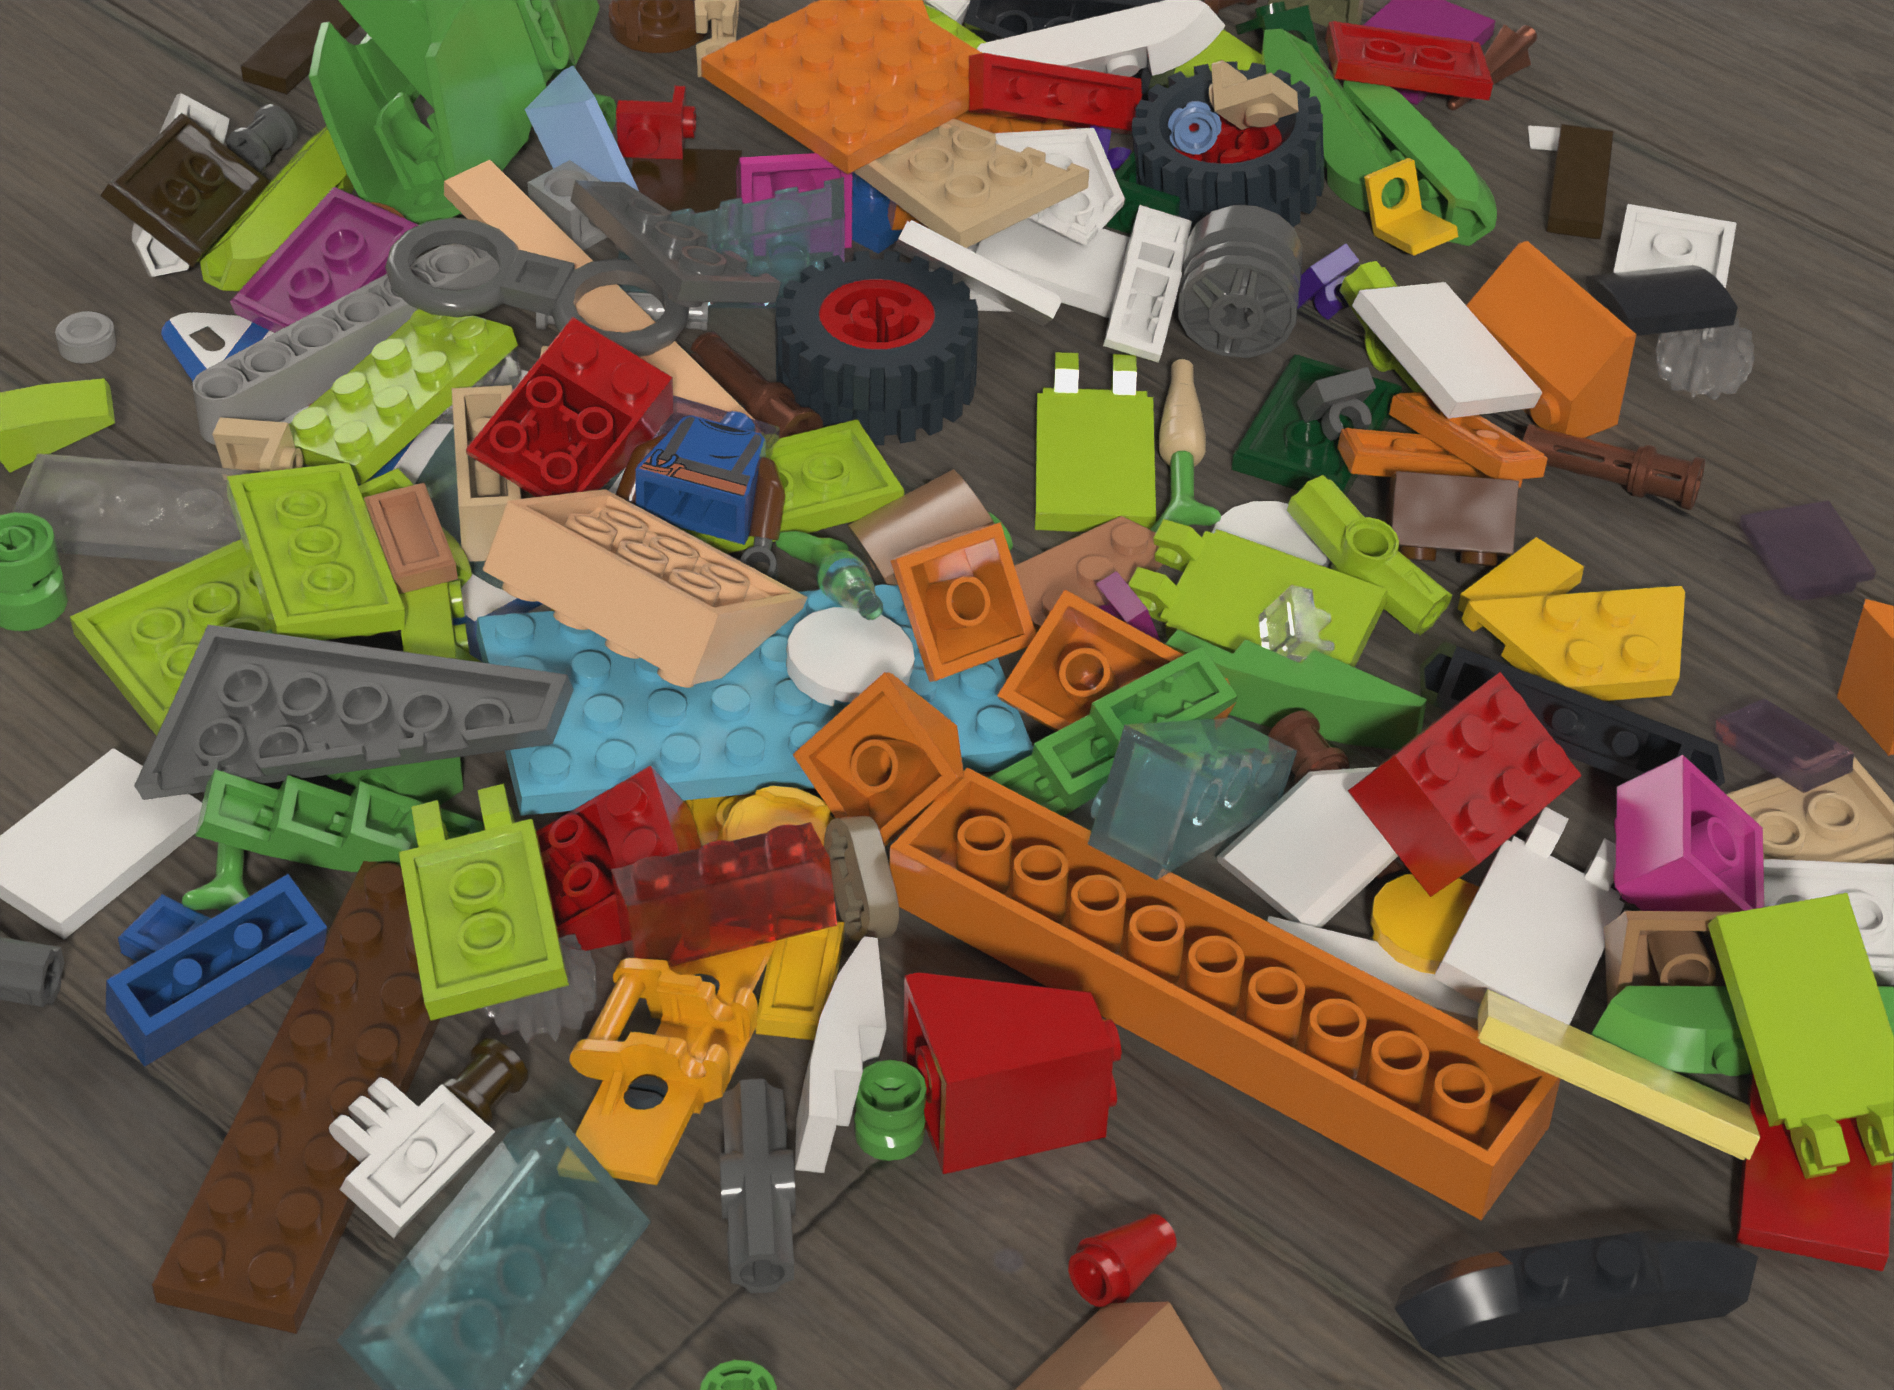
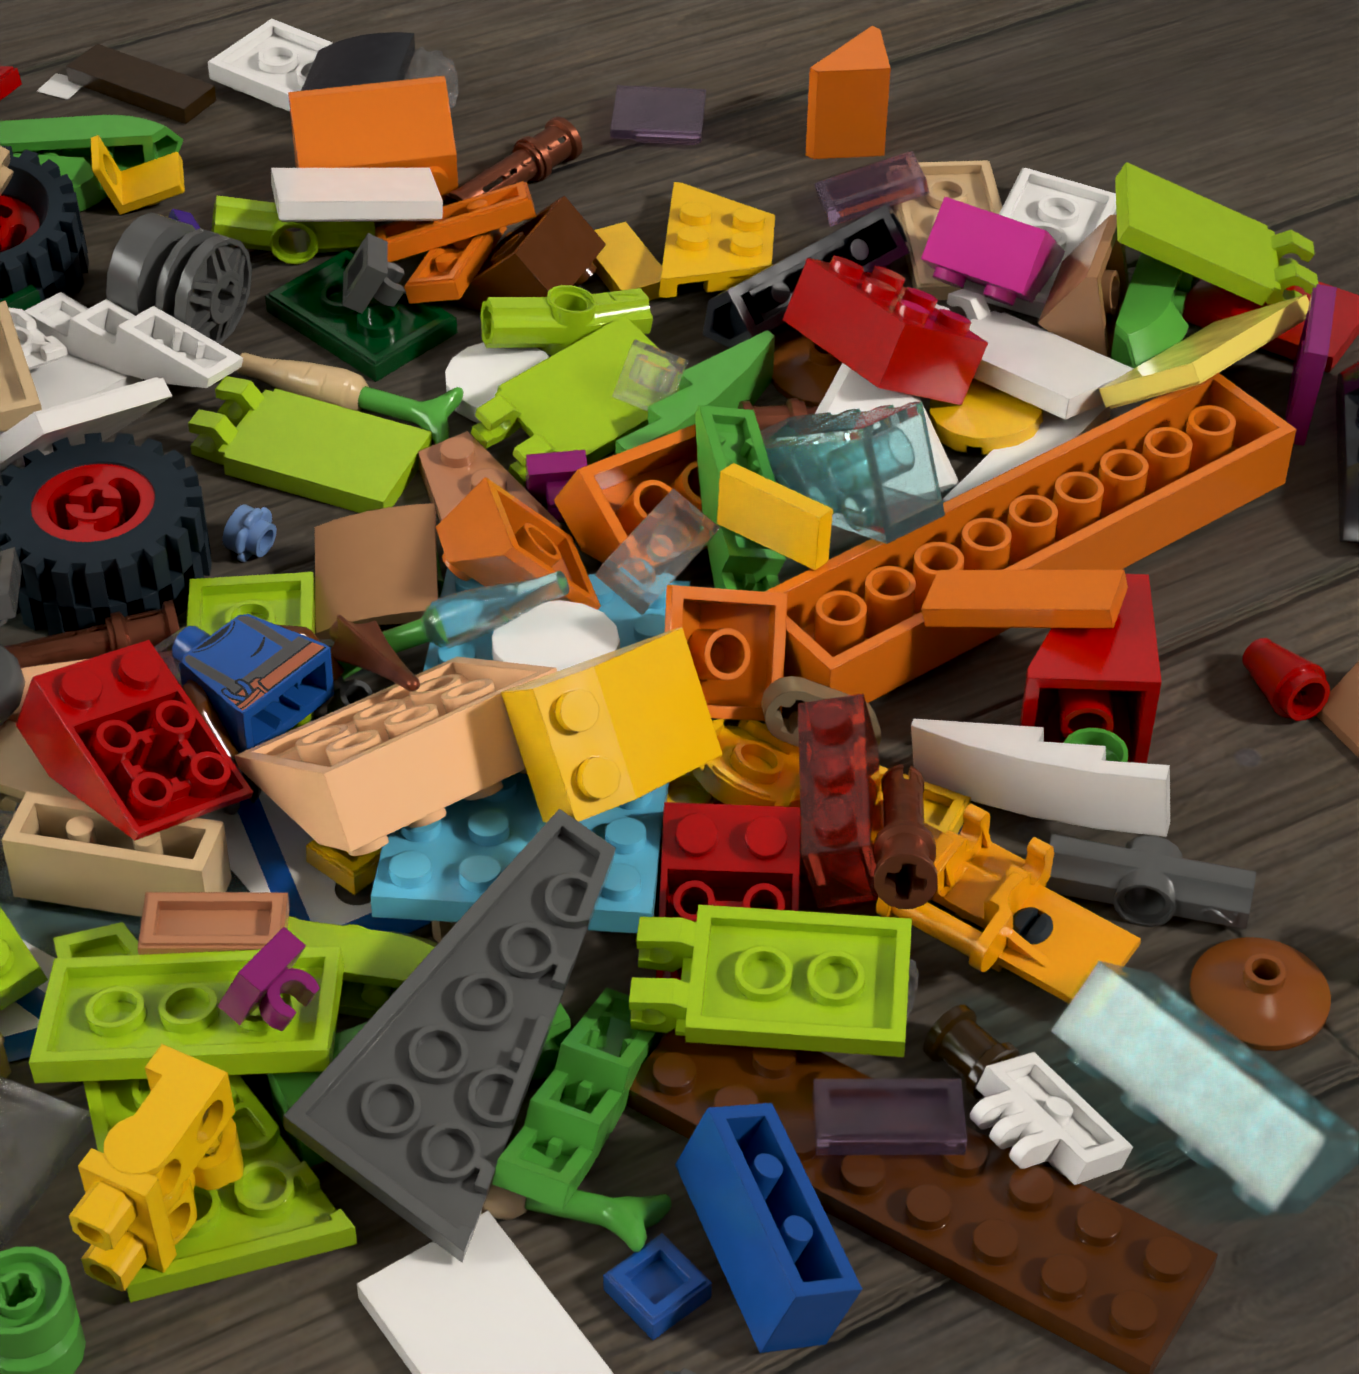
camera: 70 degrees left, 0 degrees up
none -> yellow hips [69,1044,244,1291]
none -> magenta tile [218,927,320,1031]
none -> medium blue plate [222,504,277,562]
none -> copper piece [330,615,420,691]
none -> yellow slope [501,627,723,822]
none -> clear plate [595,488,720,616]
none -> yellow tile [717,463,833,570]
none -> tile [812,1079,967,1155]
none -> copper pin [874,765,938,909]
none -> orange tile [921,570,1128,628]
none -> dark orange dish [1189,937,1331,1051]
none -> magenta tile [1285,284,1337,446]

